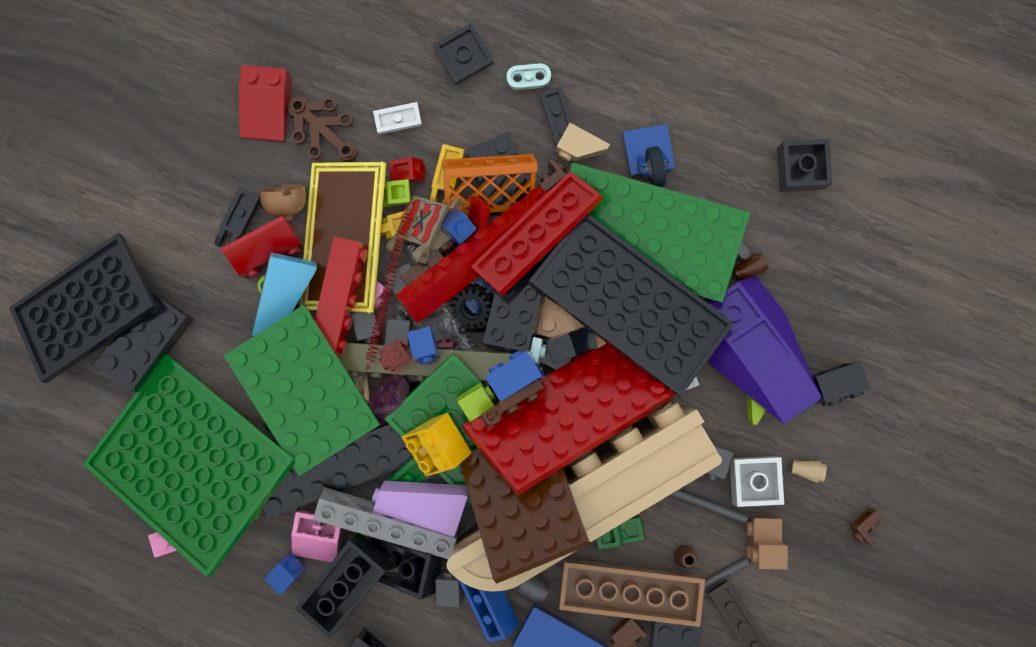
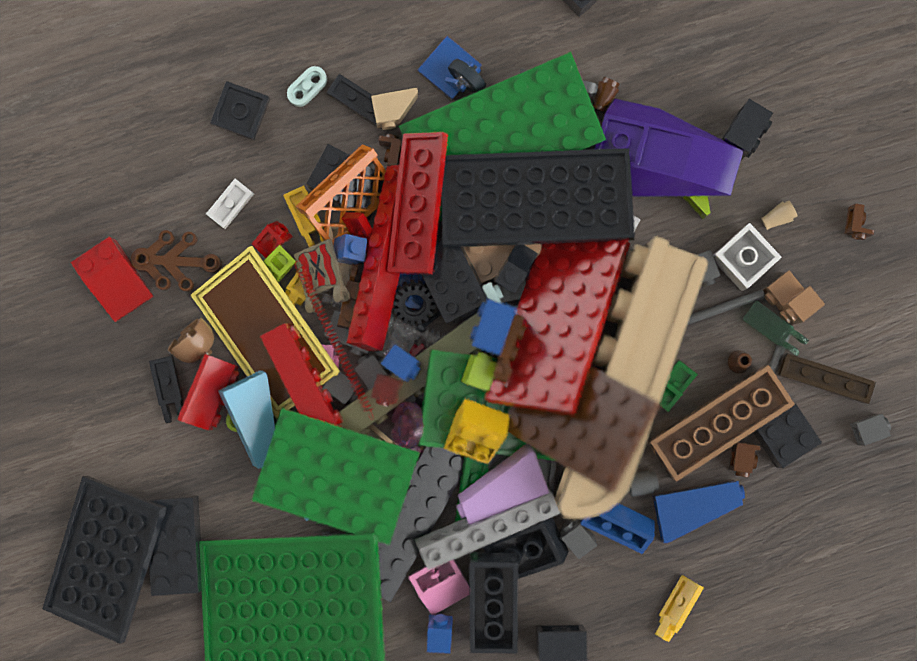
camera: 40 degrees left, 0 degrees up
none -> clear green hinge [742,301,809,356]

